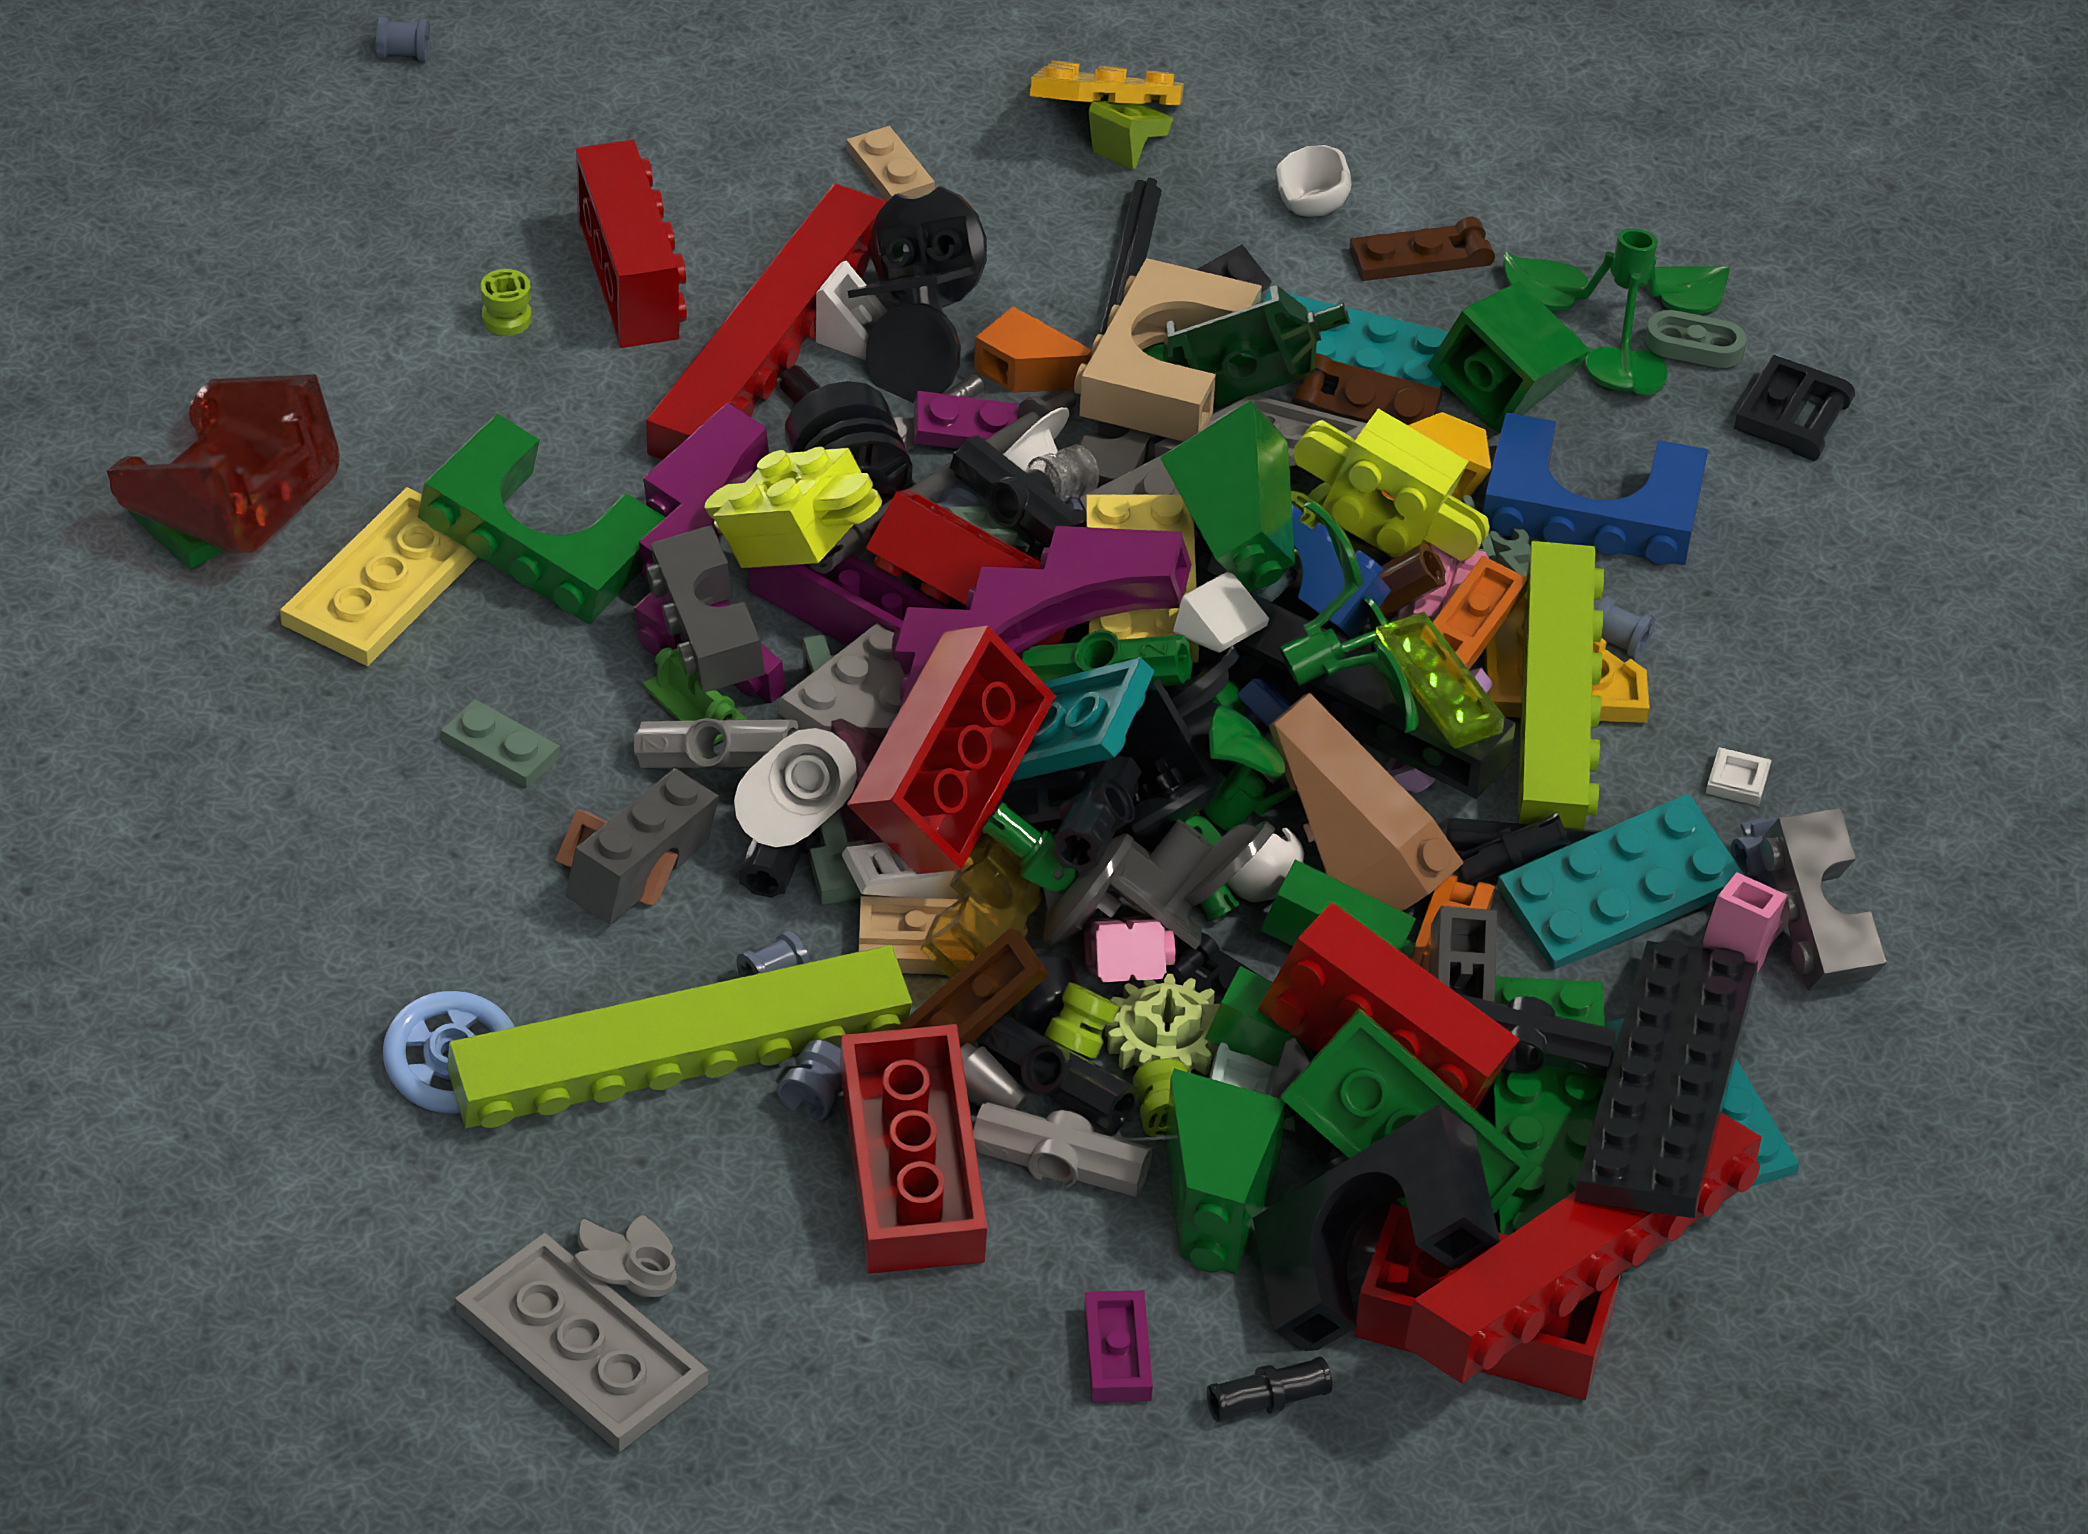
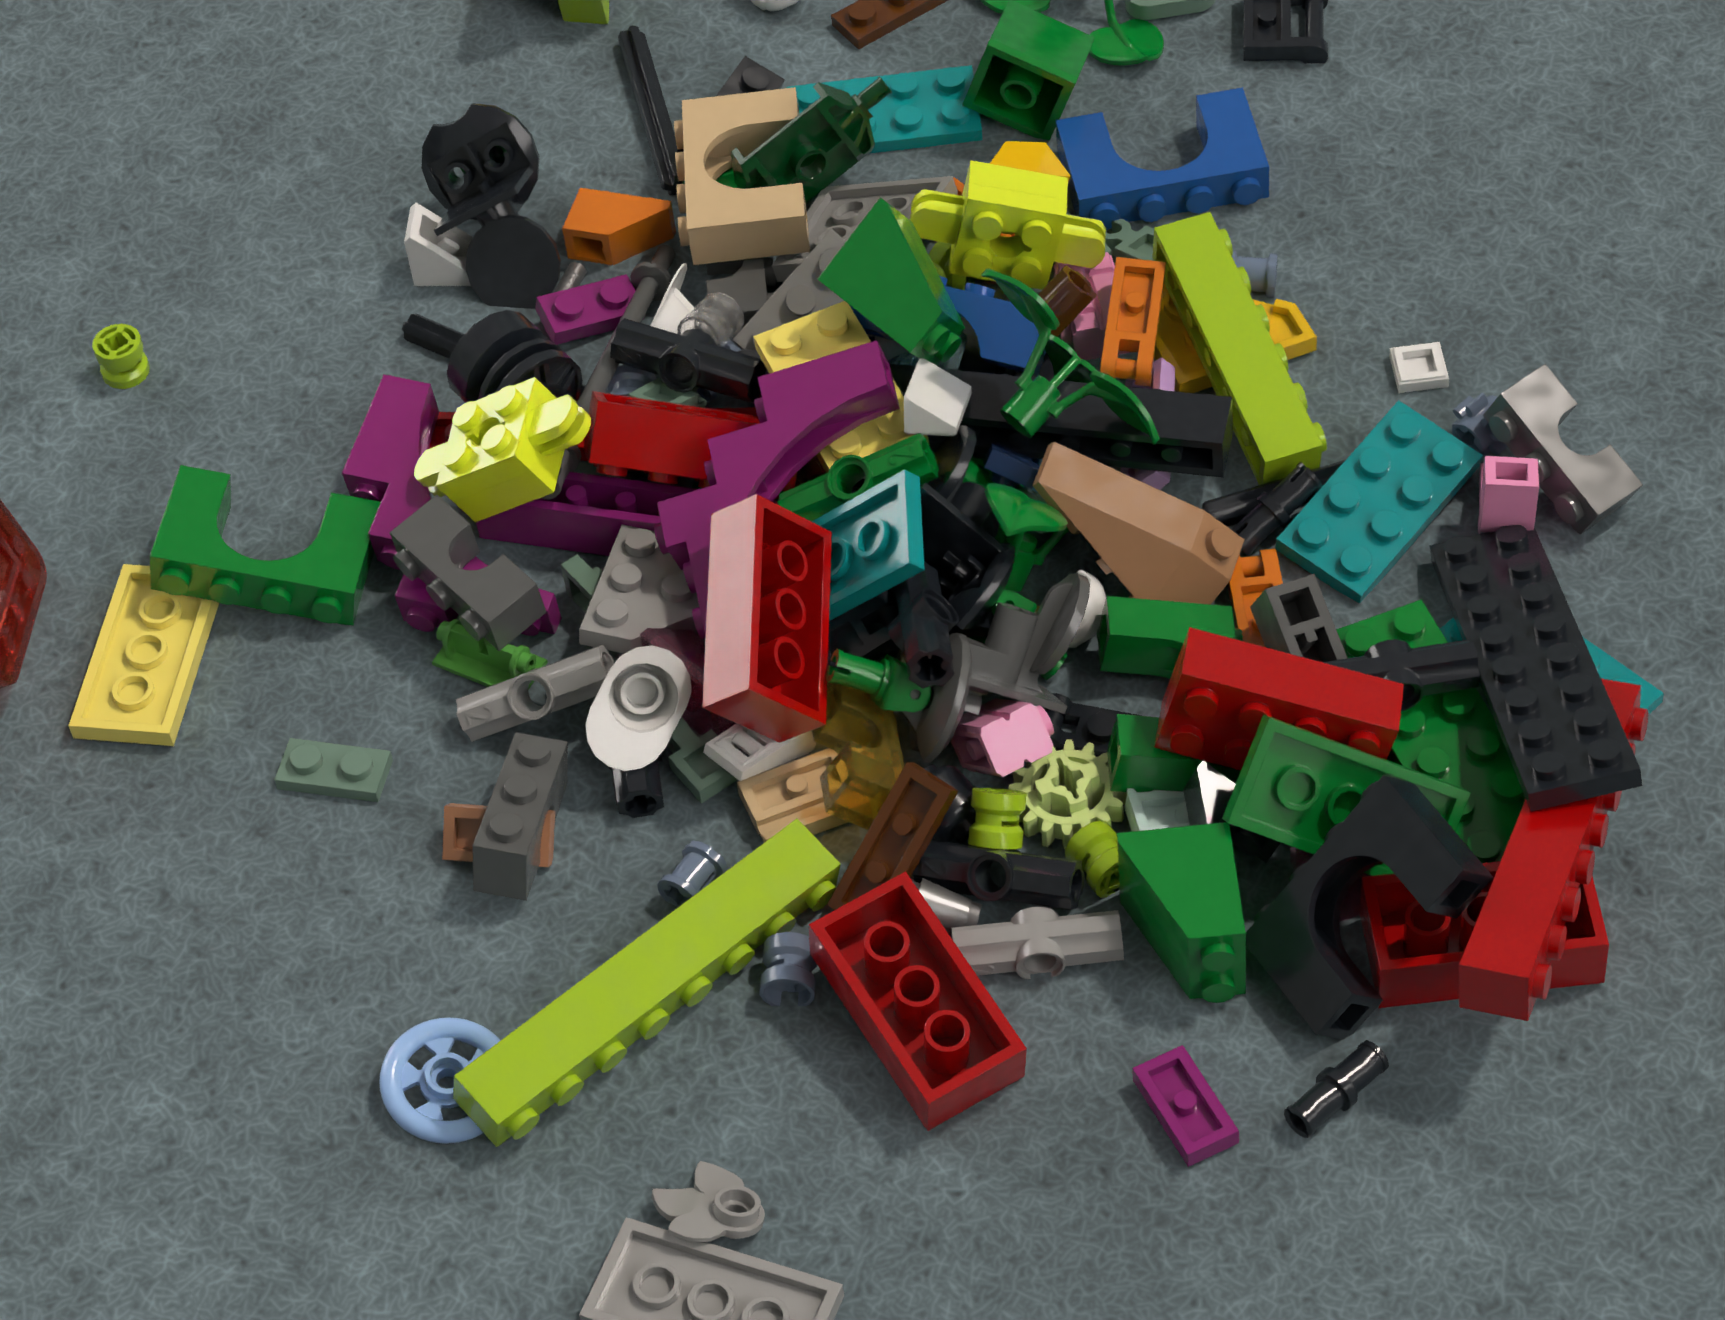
camera: 15 degrees left, 5 degrees up
red brick [576,139,687,348] -> none
red brick [646,183,887,460] -> none
tan plate [846,126,935,202] -> none
reddish brown plate [1291,353,1443,425] -> none
clear neon green plate [1375,612,1504,749] -> none

